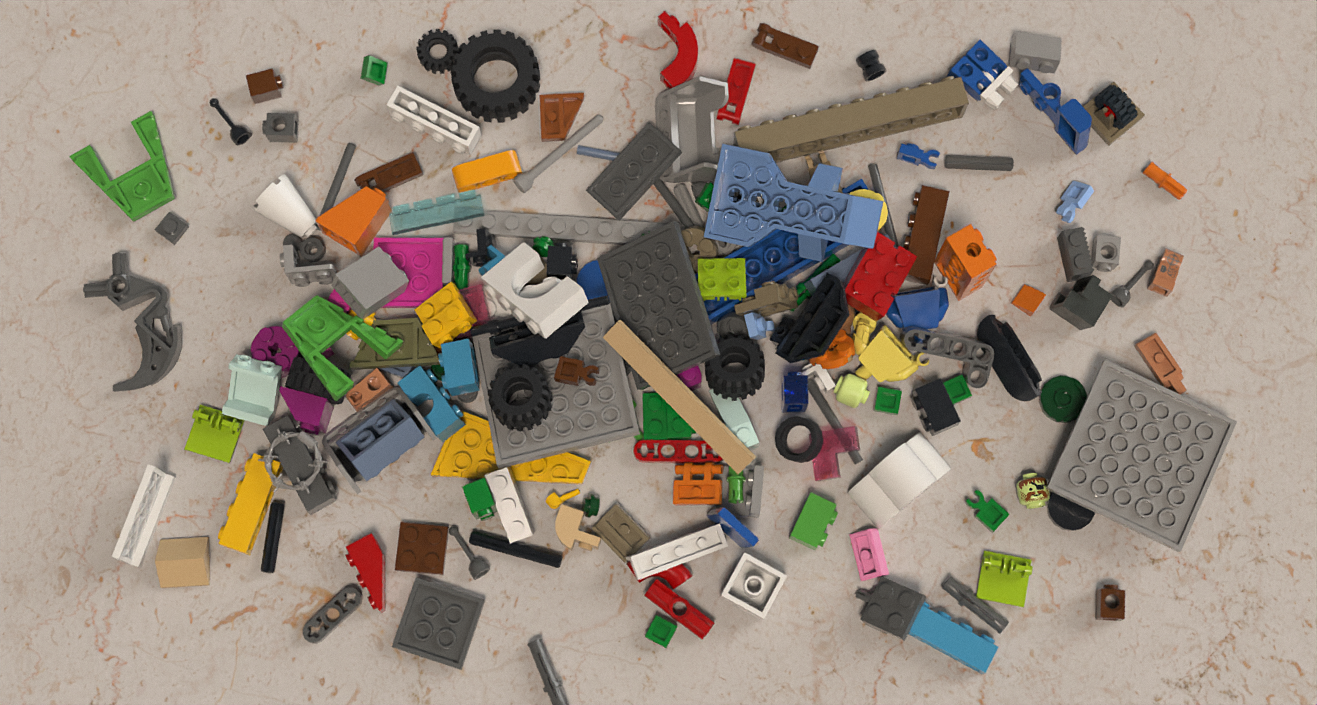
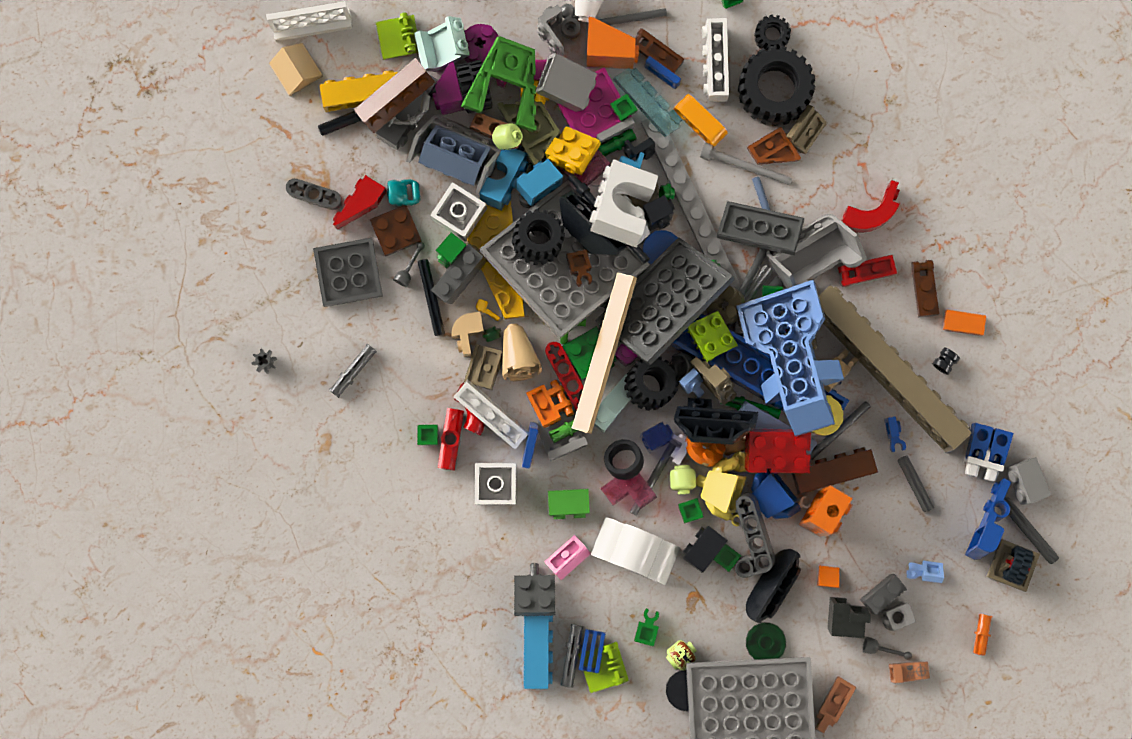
camera: 60 degrees right, 5 degrees up
none -> brick [354,58,435,133]
none -> teal piece [387,179,421,206]
none -> white brick [430,182,487,241]
none -> yellowish green head [492,123,523,150]
none -> tan cone [502,323,542,382]
none -> blue tile [579,629,606,673]
none -> green plate [610,94,638,122]
none -> blue tile [644,56,681,89]
none -> dark tan plate [786,105,827,154]
none -> orange tile [943,310,986,336]
none -> dark grey axle [1004,497,1059,564]

